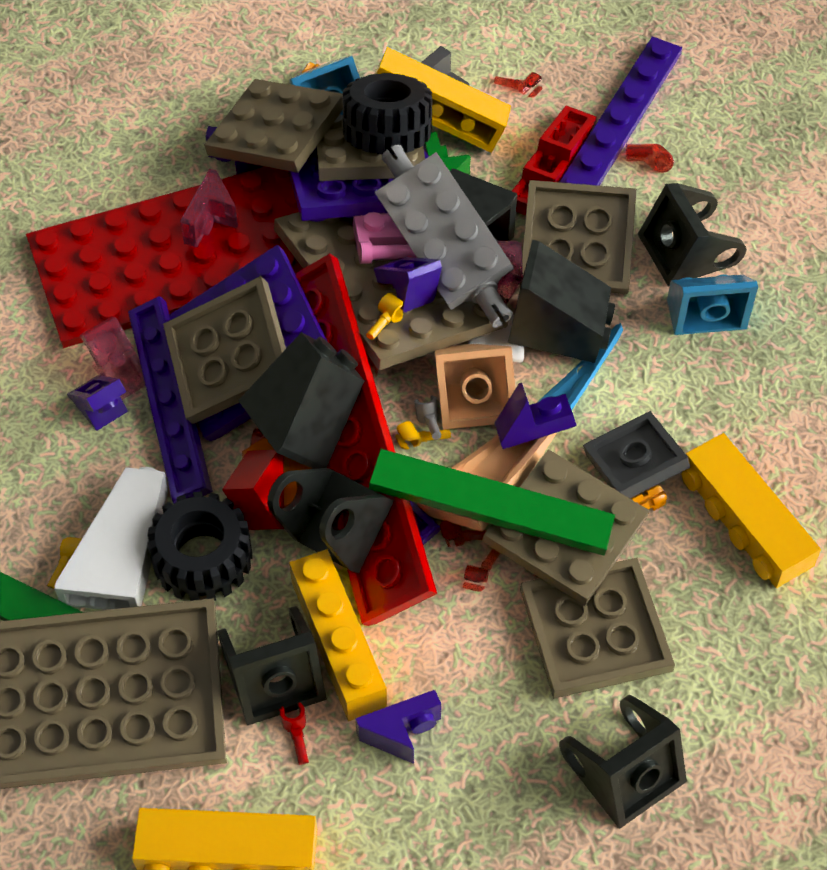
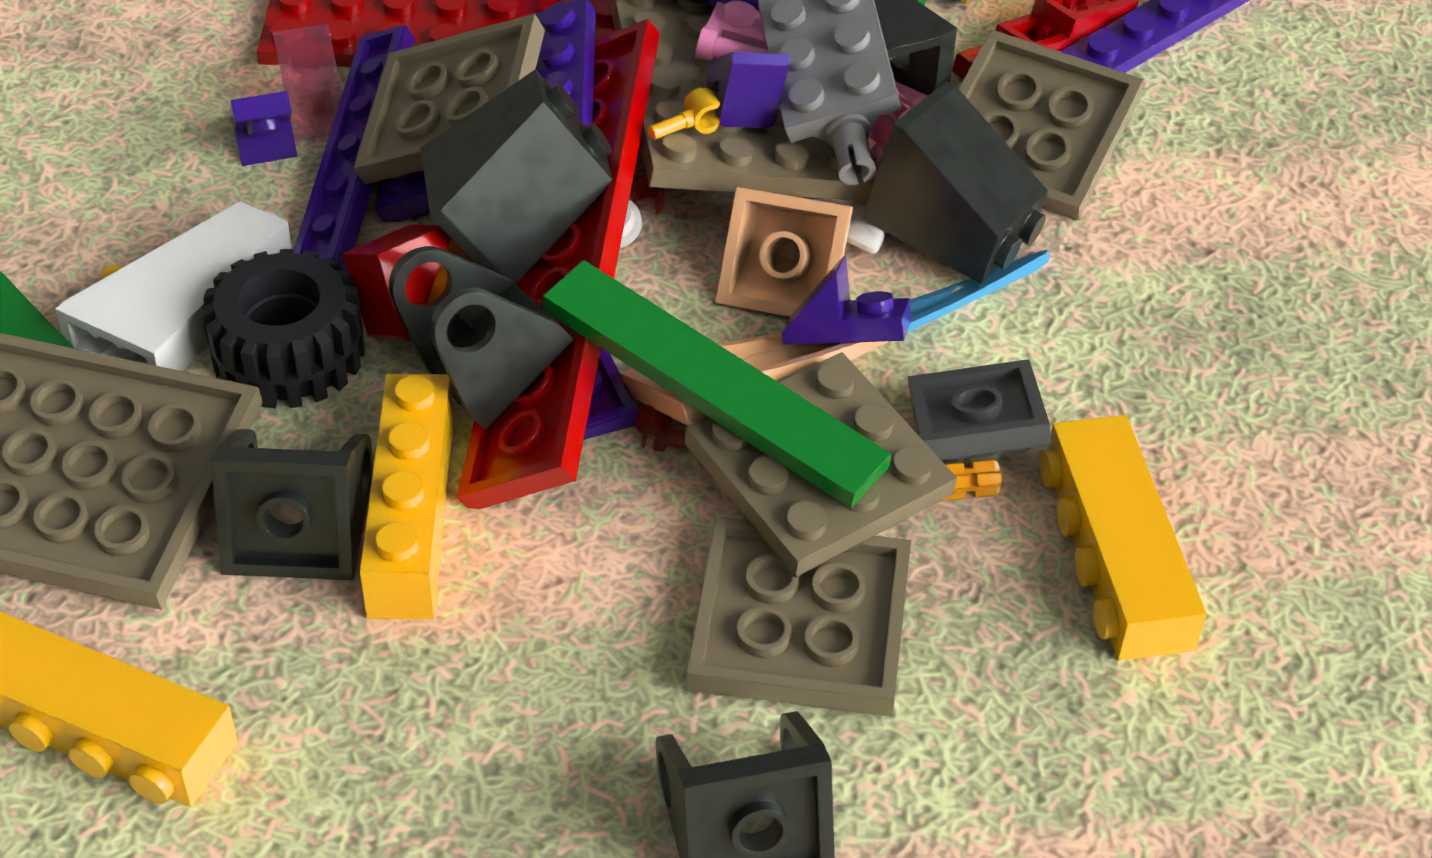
camera: 20 degrees right, 10 degrees down
red hand [280,702,309,765] -> none
dark purple slope [355,690,441,764] -> none
yellow hand [395,421,451,450] -> none
light grey hand [414,396,441,440] -> none
clear red hand [463,548,501,592] -> none
clear red arm [625,144,674,173] -> none
pearl dark grey hose [638,183,747,287] -> none
dark azure slope [667,274,758,335] -> none

